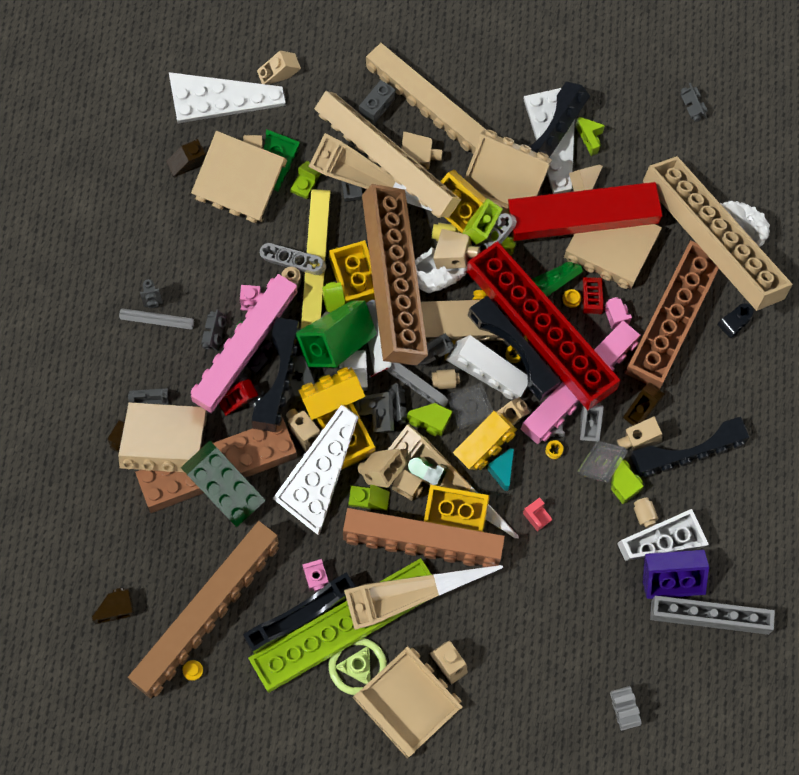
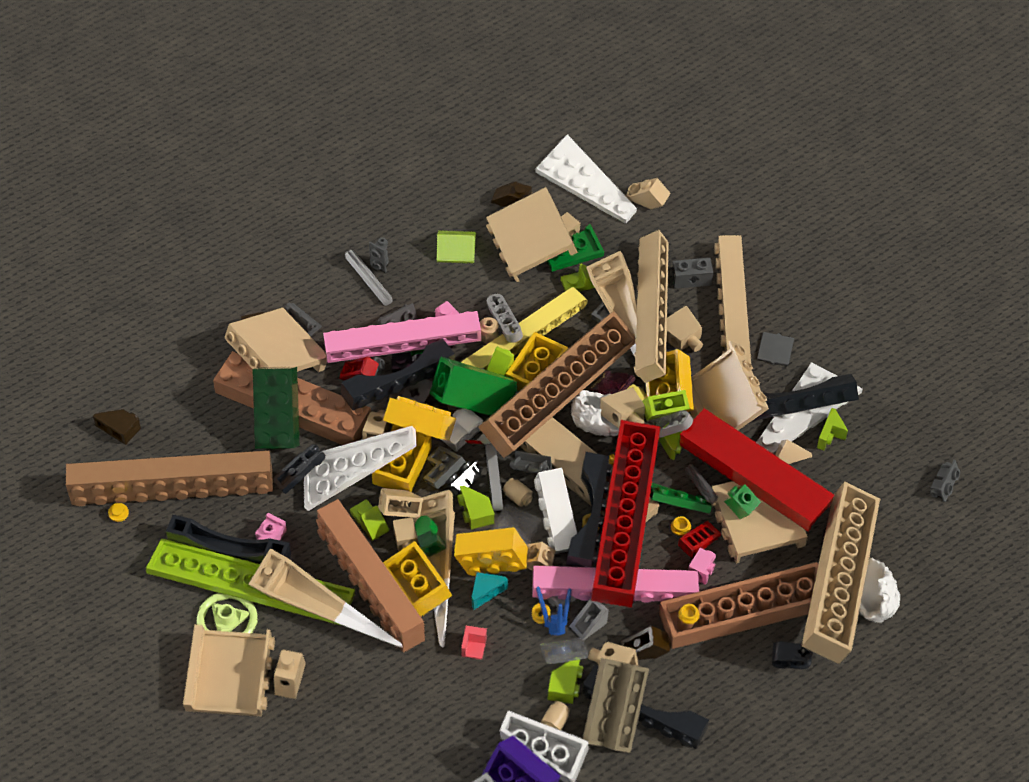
camera: 50 degrees right, 15 degrees down
none -> black hinge [273,444,326,494]
none -> lime slope [437,231,476,263]
none -> blue plant [536,586,572,635]
none -> dark tan slope [583,658,649,753]
none -> clear pink slope [590,371,635,395]
none -> yellow plate [678,604,700,624]
none -> dark grey axle [685,464,718,504]
none -> green brick [724,484,761,519]
none -> dark grey piece [757,332,794,366]

